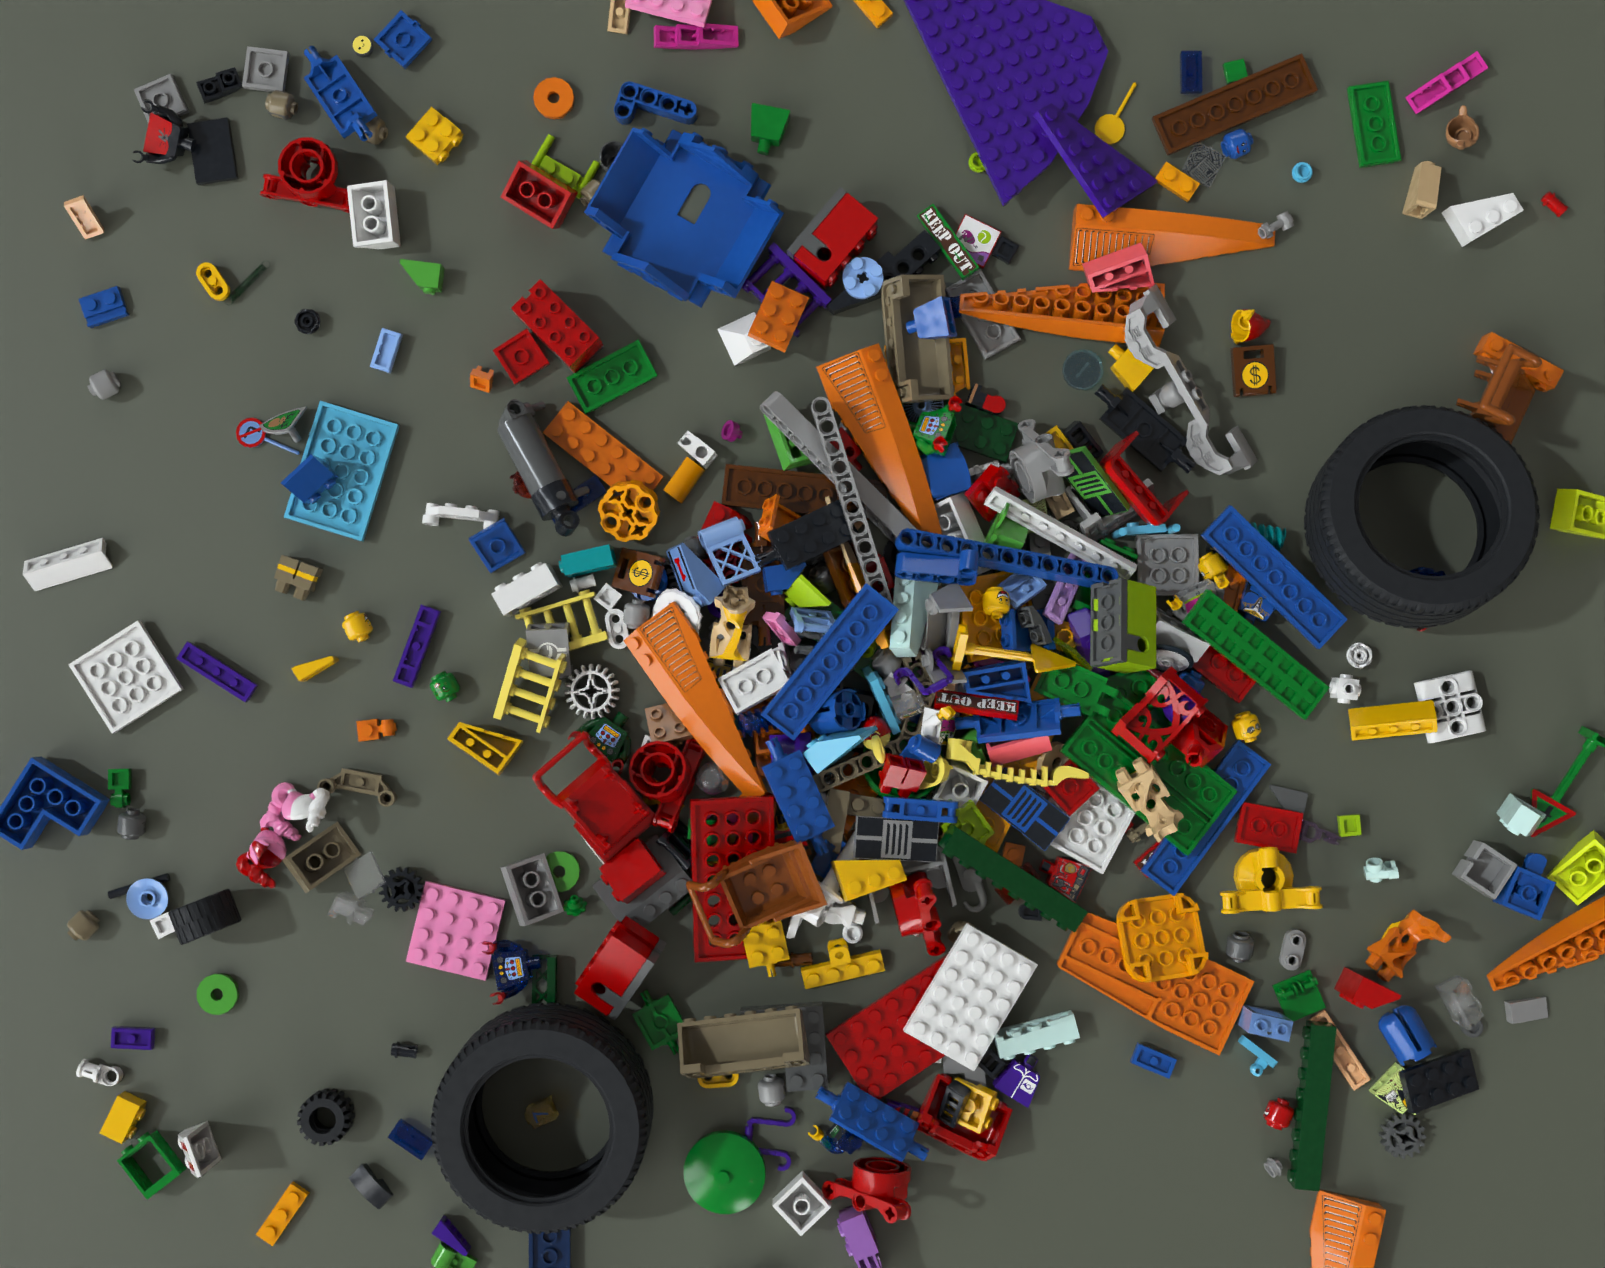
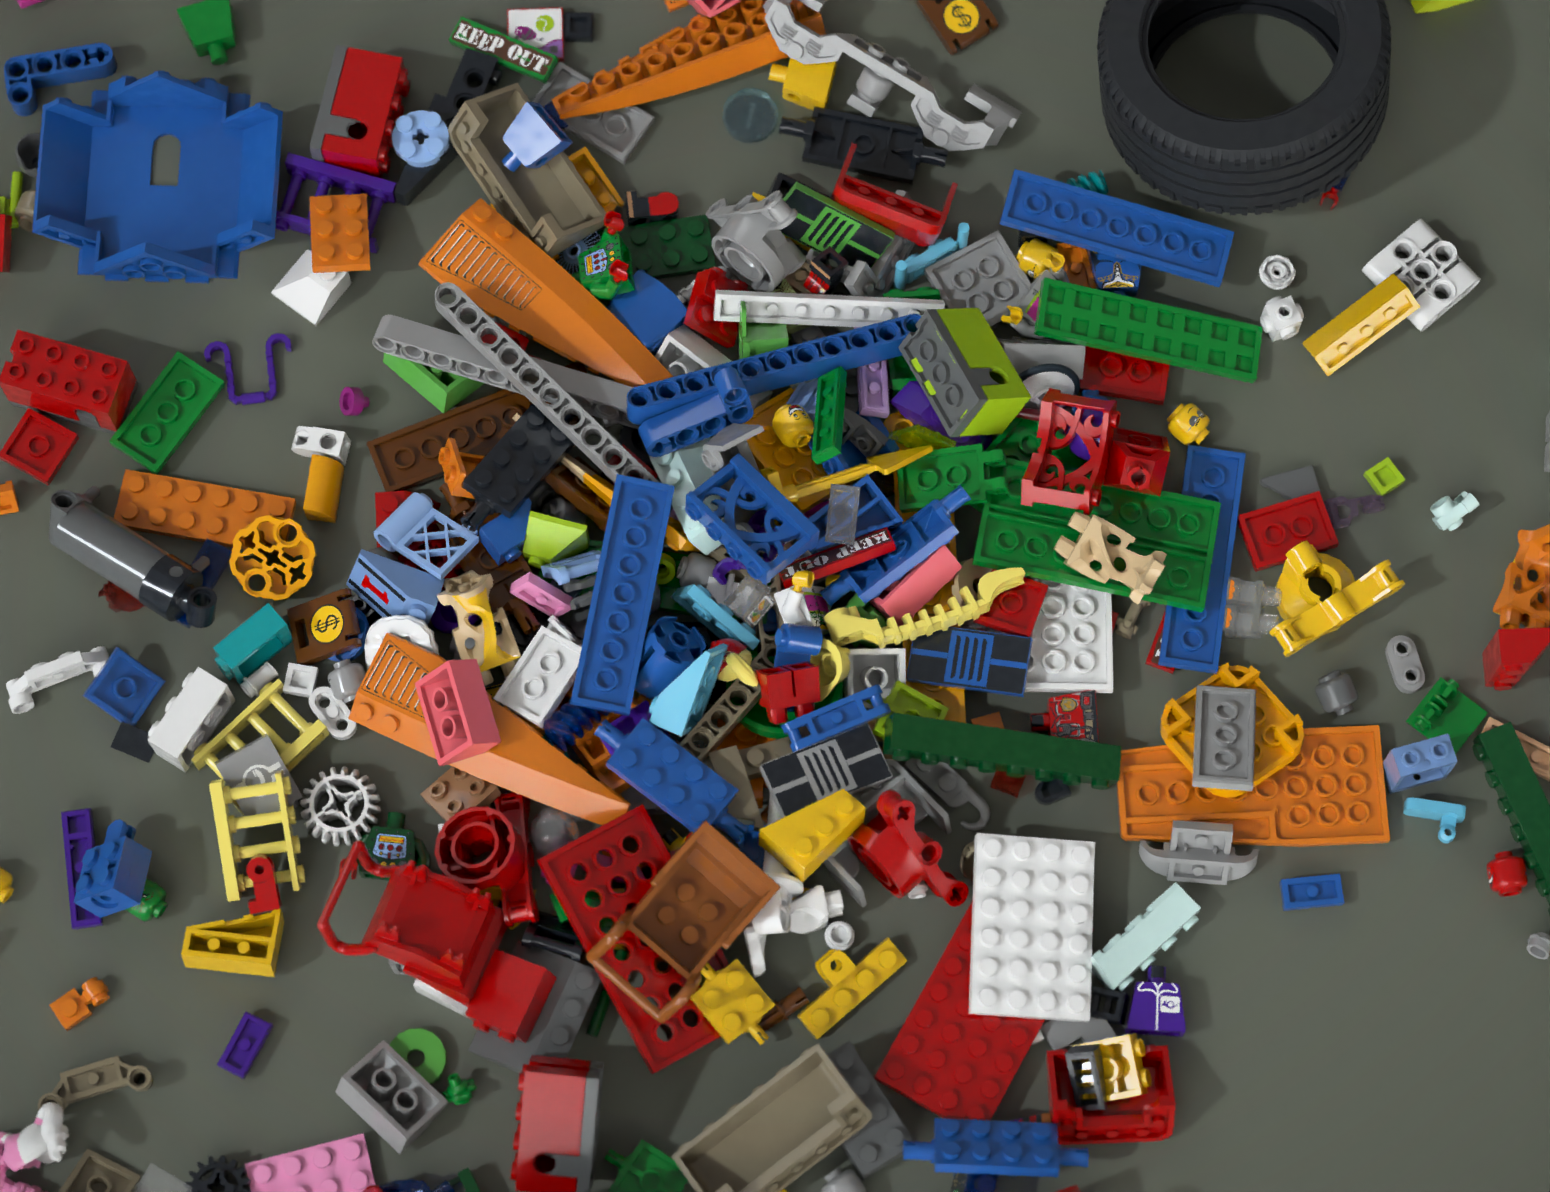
camera: 25 degrees left, 15 degrees down
none -> blue brick [74,819,152,918]
none -> black piece [111,722,154,763]
none -> dark purple piece [204,333,292,406]
none -> dark purple plate [217,1011,273,1080]
none -> red leg [246,854,282,914]
none -> coral slope [415,659,501,766]
none -> blue fence [685,453,820,585]
none -> black leg [804,246,849,295]
none -> green tile [811,366,847,465]
none -> clear tile [825,484,860,545]
none -> light grey plate [1138,820,1259,885]
none -> light grey tile [1192,685,1256,791]
none -> clear hips [1223,577,1282,639]

